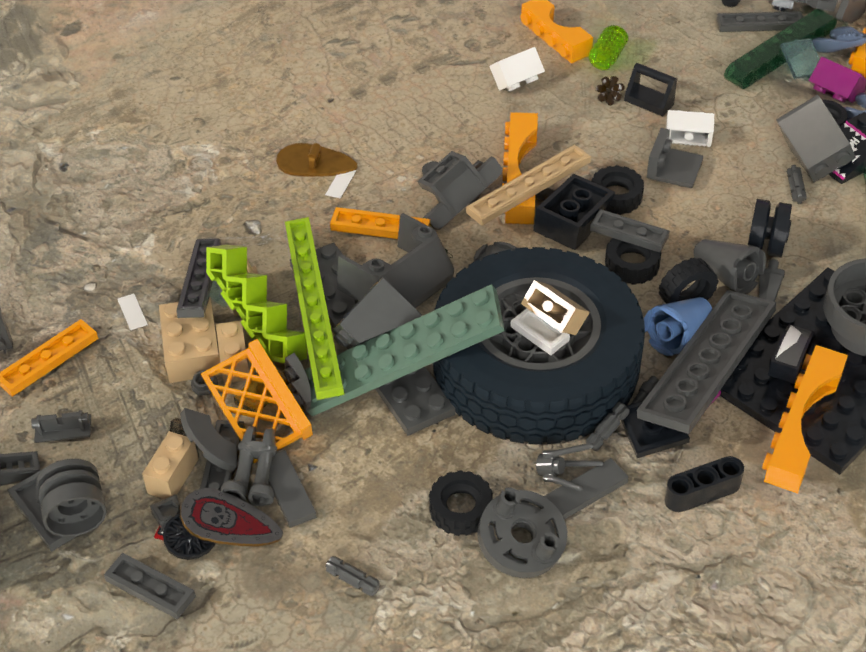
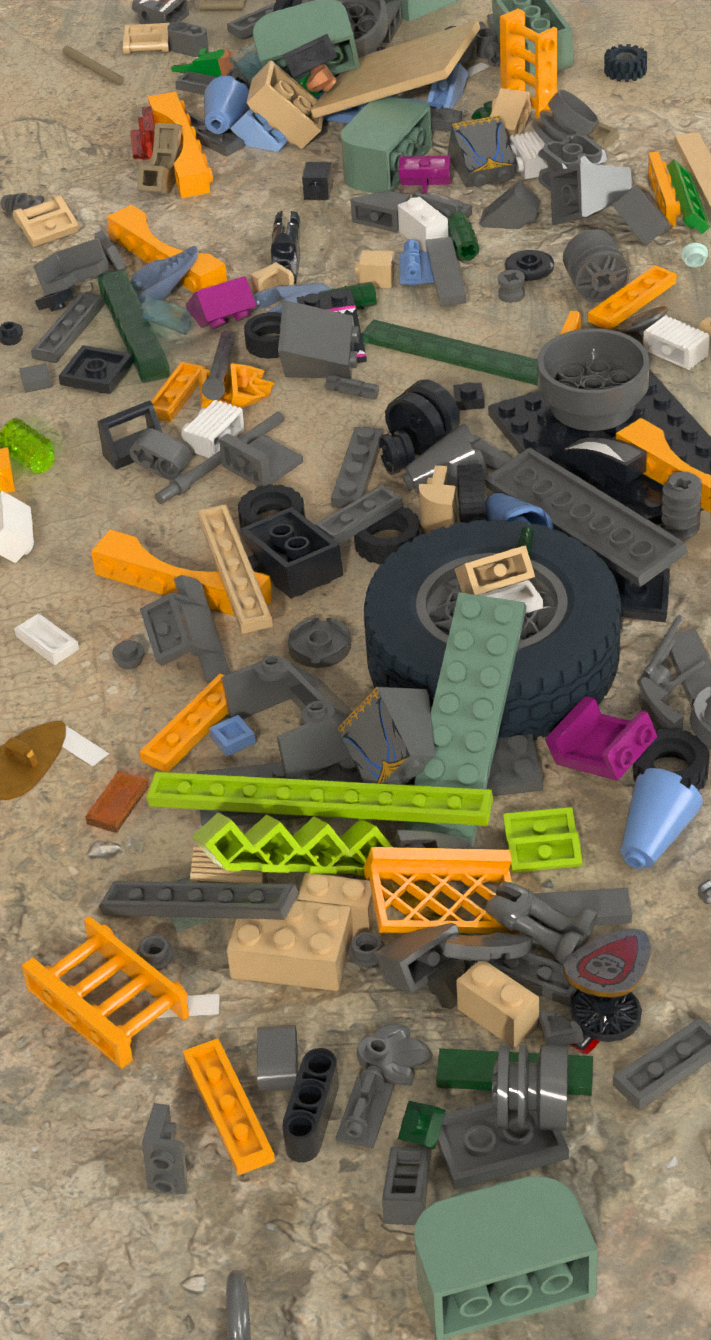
camera: 65 degrees left, 5 degrees down
dark grey axle [586,402,629,451] -> none
dark brown plant [596,76,625,106] -> none
none -> white tile [14,613,79,665]
none -> dark grey tile [19,363,52,393]
none -> light orange fence [21,916,189,1069]
none -> black plate [59,345,133,394]
none -> clear orange tile [85,771,149,833]
none -> dark grey beam [130,428,192,480]
none -> dark grey plate [136,935,173,970]
none -> light orange tile [151,362,206,422]
none -> dark grey bar [155,412,284,504]
none -> light orange plate [199,363,274,409]
none -> dark grey axle [202,330,236,400]
none -> medium blue plate [209,715,256,756]
none -> dark grey beam [257,1025,298,1092]
none -> black beam [282,1048,339,1163]
none -> dark grey plate [331,427,383,508]
none -> dark grey plate [357,1023,433,1086]
none -> dark grey slope [374,923,462,994]
none -> black wheel [378,429,416,475]
none -> dark green plate [397,1101,446,1149]
none -> tan brick [419,466,457,535]
none -> dark green tile [436,1048,593,1096]
none -> black plate [453,382,485,411]
none -> lime slope [503,807,583,873]
none -> dark green piece [517,523,535,555]
none -> magenta panel [545,696,657,781]
none -> medium blue cone [620,768,703,869]
none -> dark grey slope [640,676,684,731]
none -> dark grey piece [661,472,702,540]

